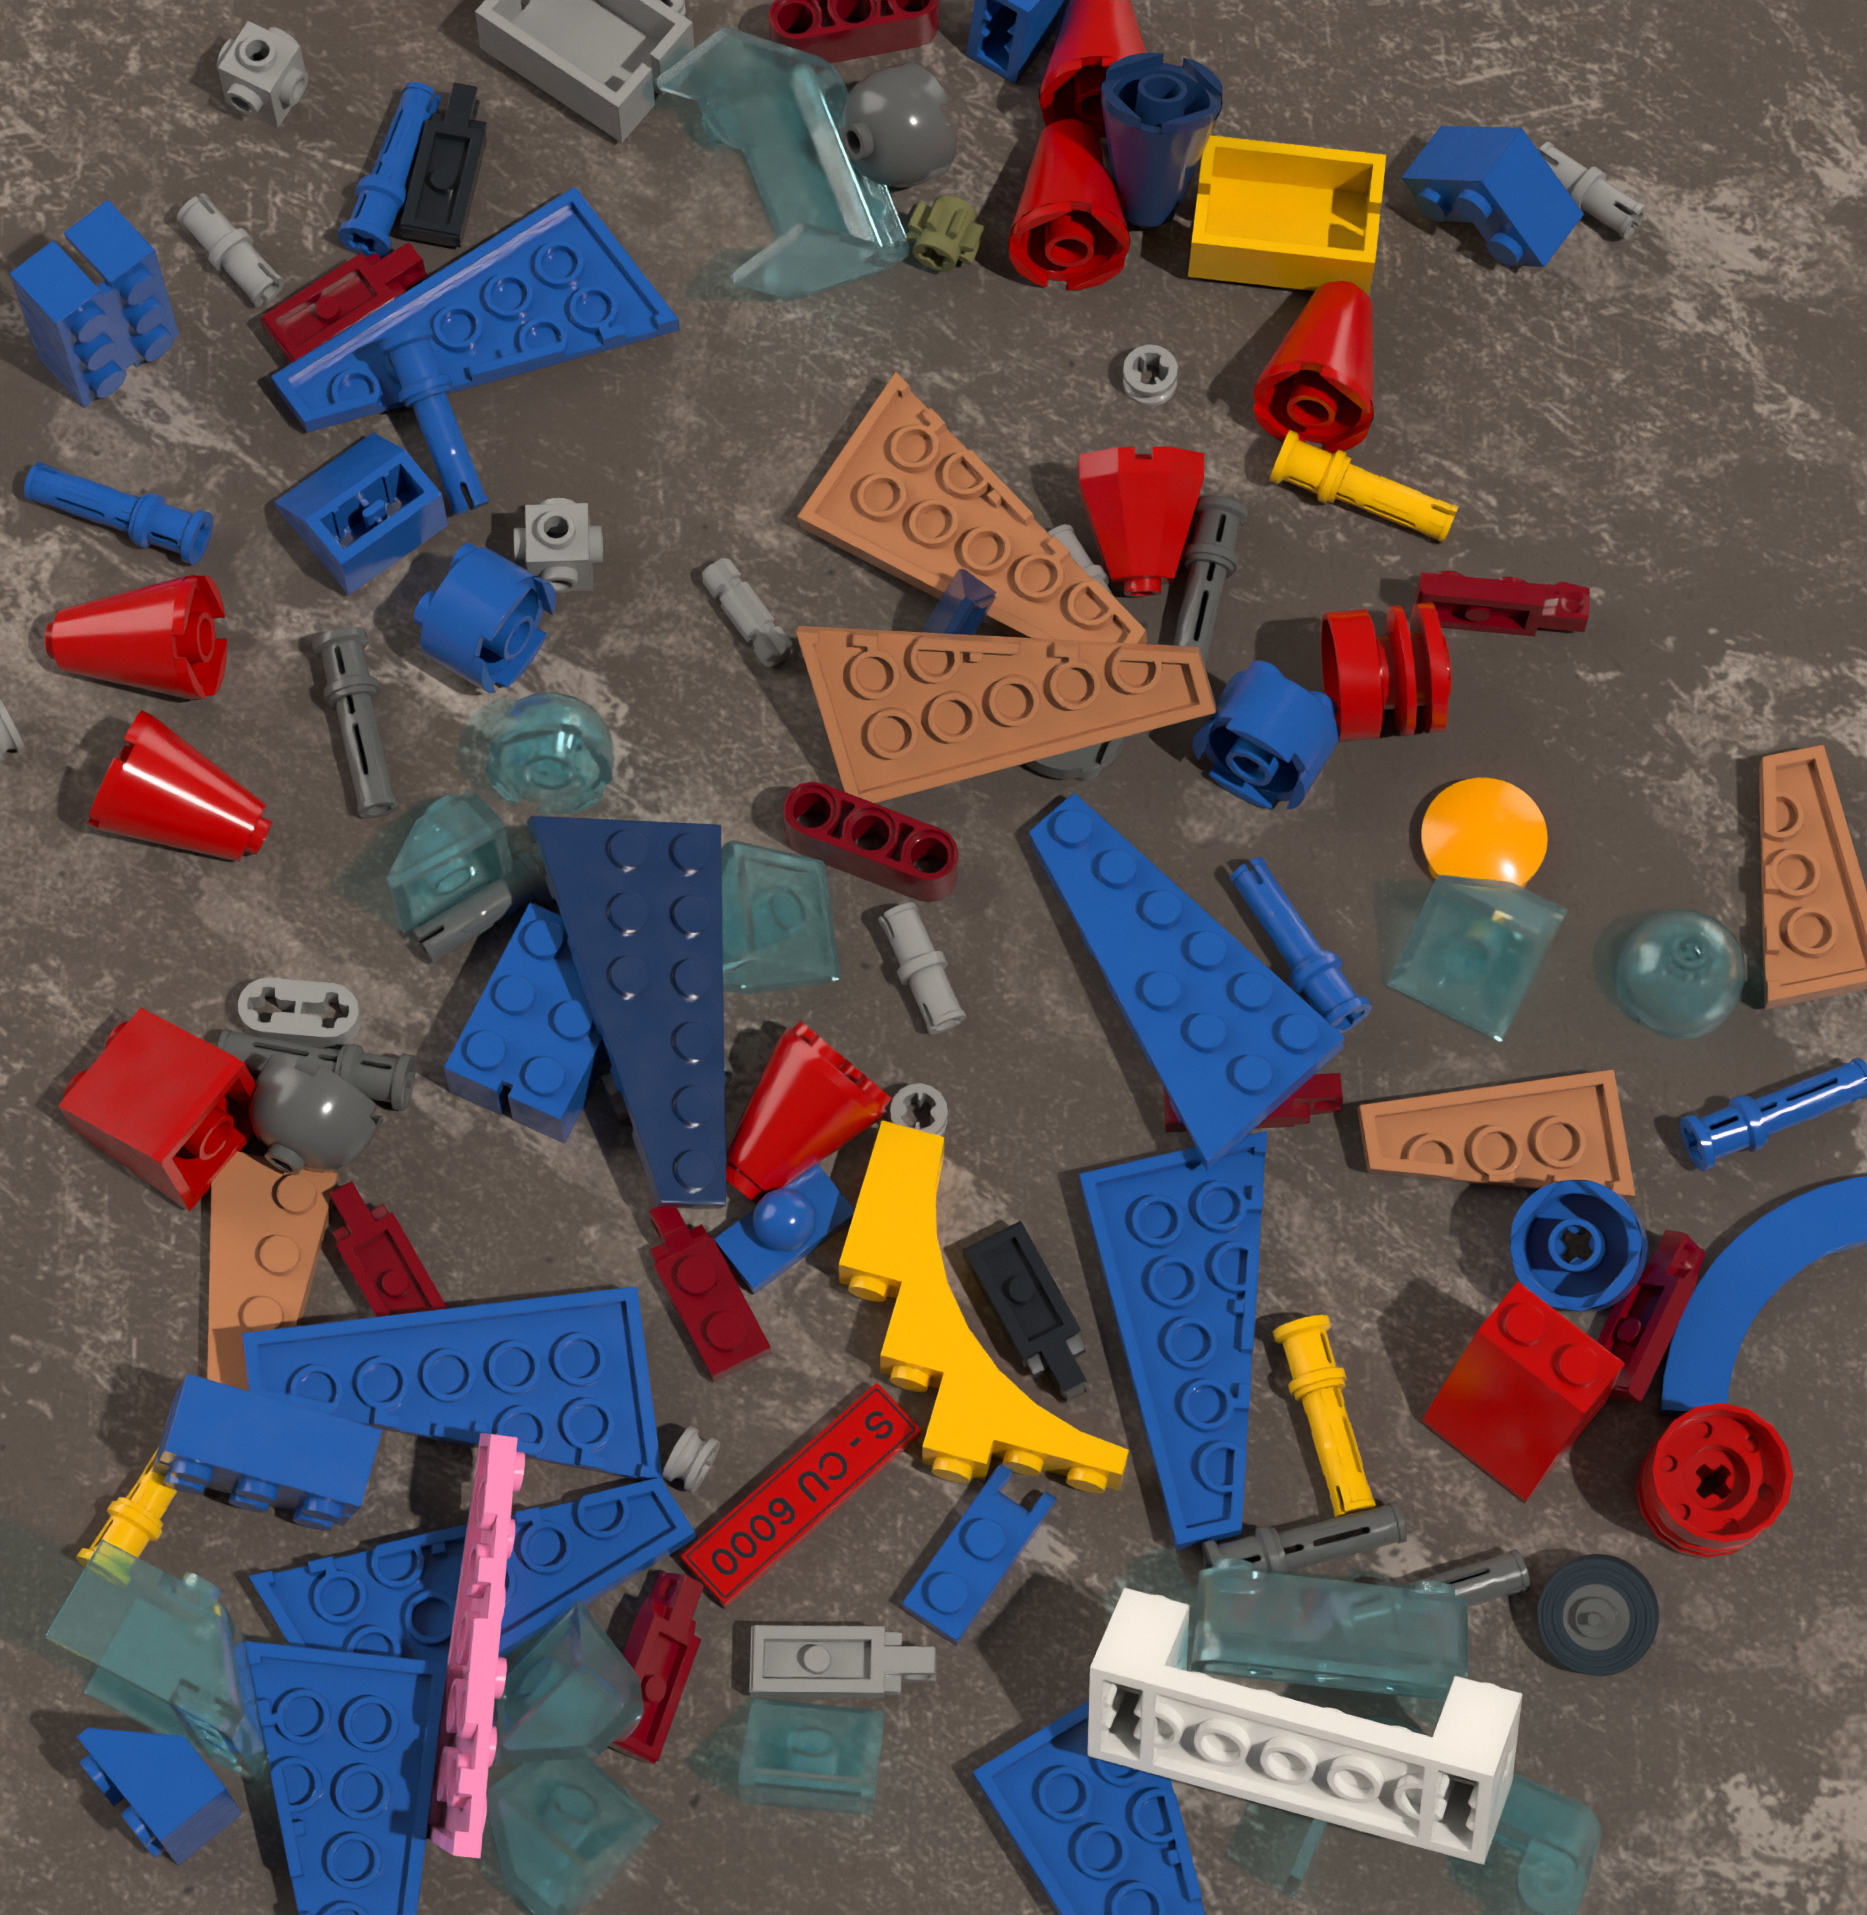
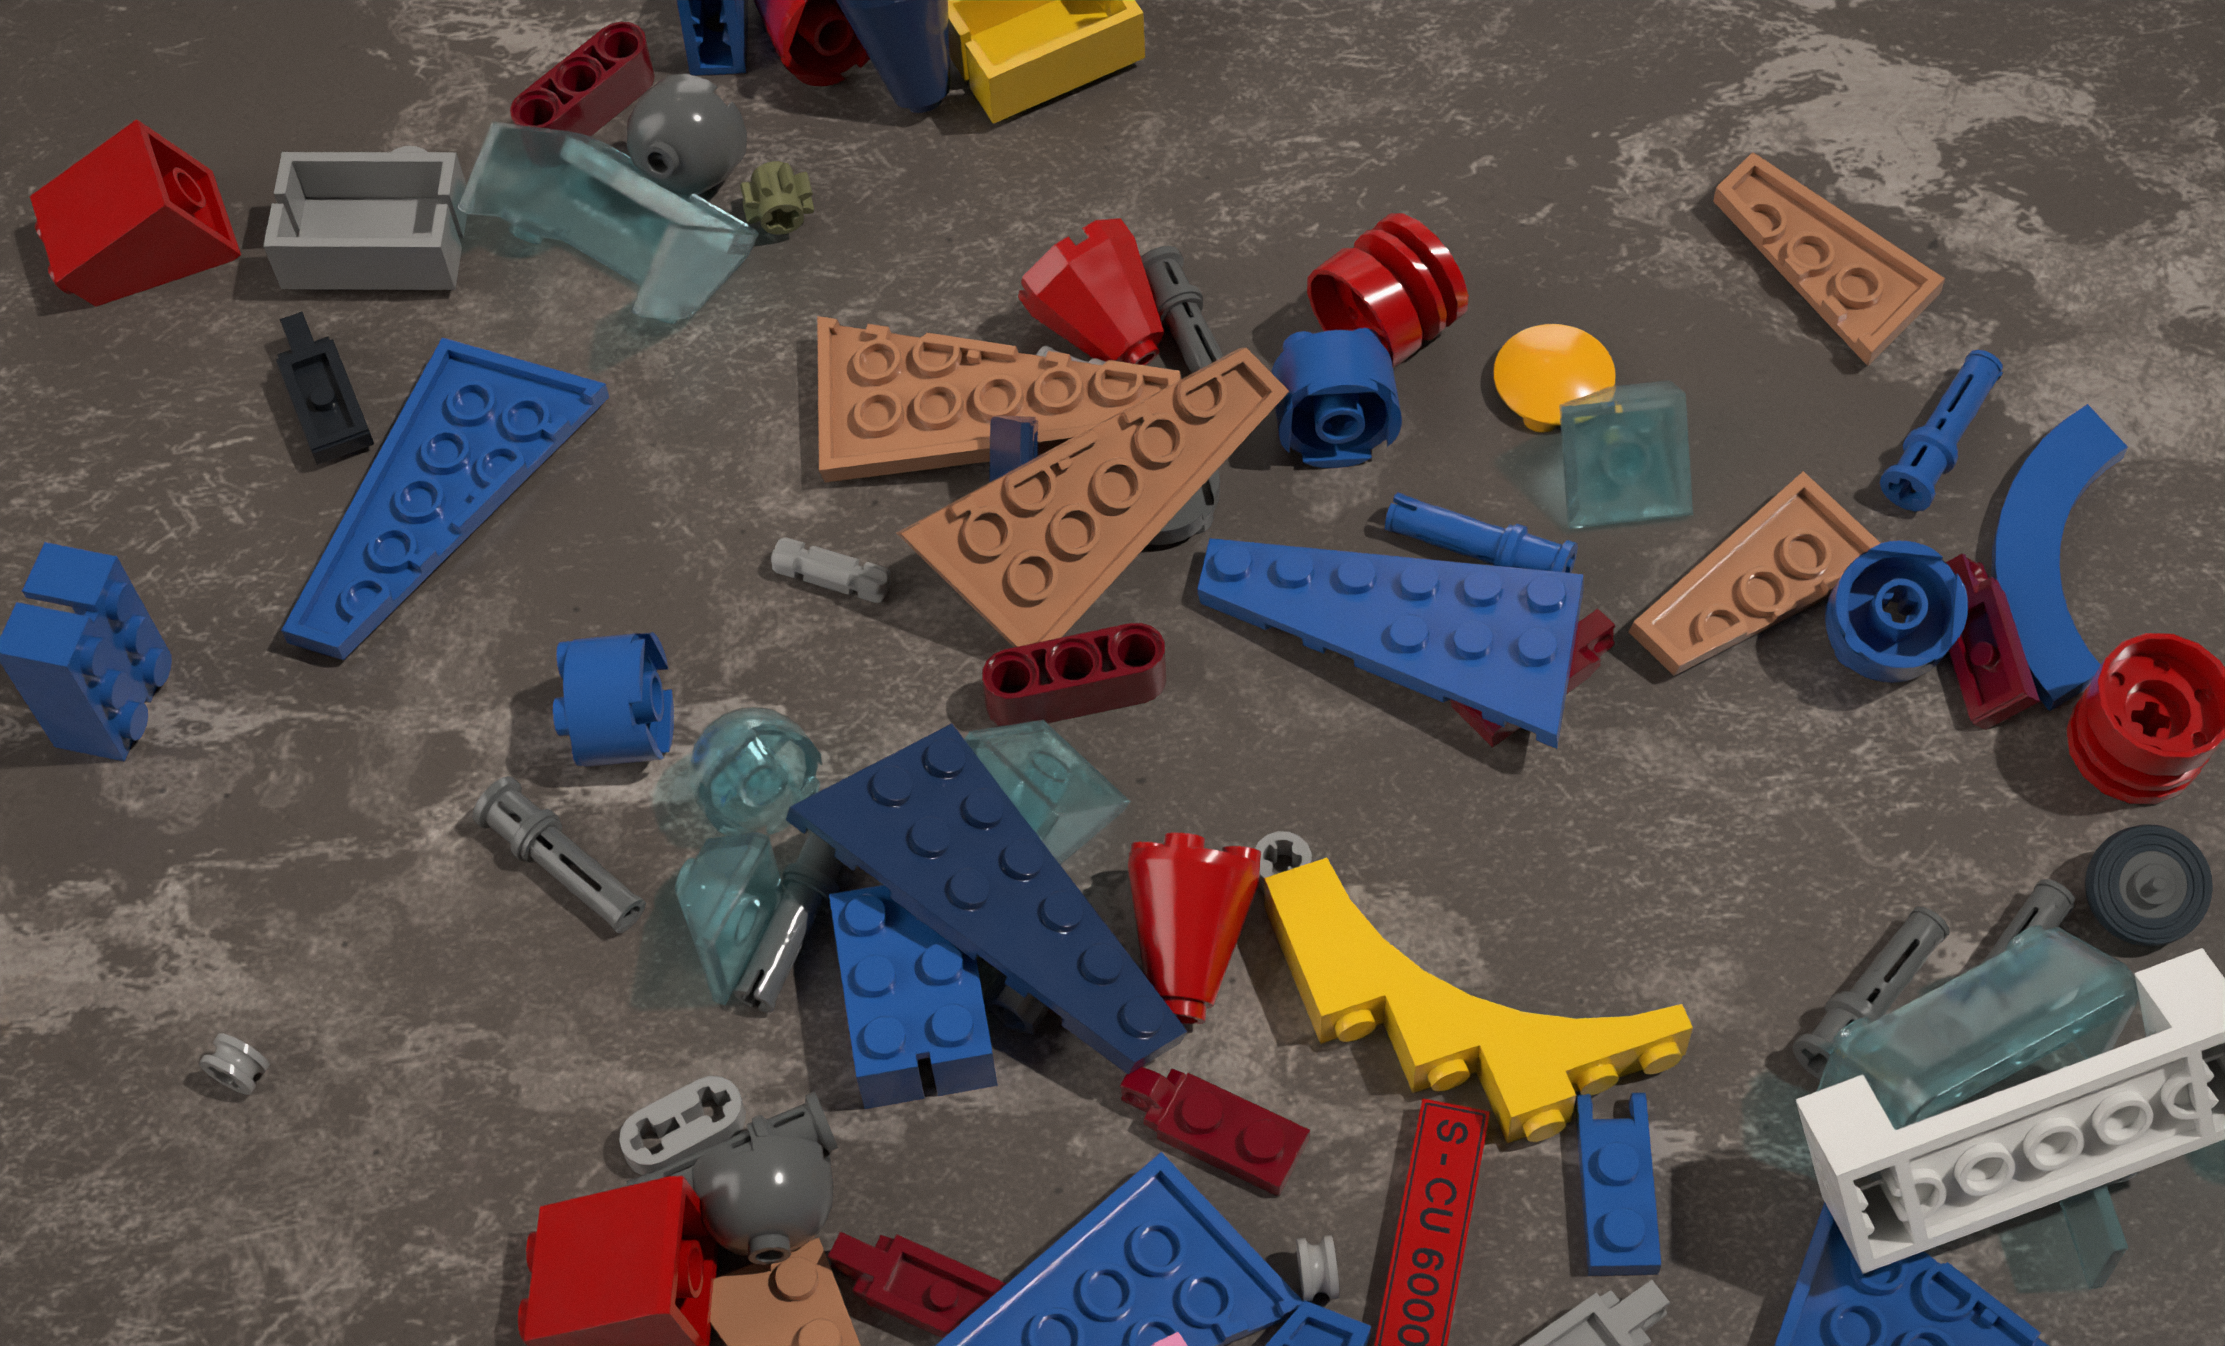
camera: 30 degrees left, 10 degrees down
blue pin [24,461,213,565] -> none
red cone [45,574,227,700] -> none
red cone [87,710,273,862] -> none
light grey pin [177,193,285,307] -> none
light grey brick [217,21,308,128] -> none
dark red hinge [260,242,427,364] -> none
blue slope [274,432,448,596] -> none
blue pin [337,82,441,258] -> none
blue pin [378,325,490,516] -> none
light grey brick [514,498,604,593] -> none
blue tile [714,1164,855,1295] -> none
light grey pin [878,902,966,1034] -> none
black hinge [963,1221,1087,1404] -> none
red cone [1008,119,1130,290] -> none
blue wing [1078,1131,1267,1551] -> none
light grey bush [1123,344,1178,406] -> none
red cone [1252,281,1374,453] -> none
yellow pin [1269,430,1459,543] -> none
yellow pin [1273,1315,1376,1517] -> none
dark red hinge [1413,570,1590,637] -> none
red slope [1421,1281,1625,1504] -> none
clear light blue cylinder [1615,908,1745,1039] -> none

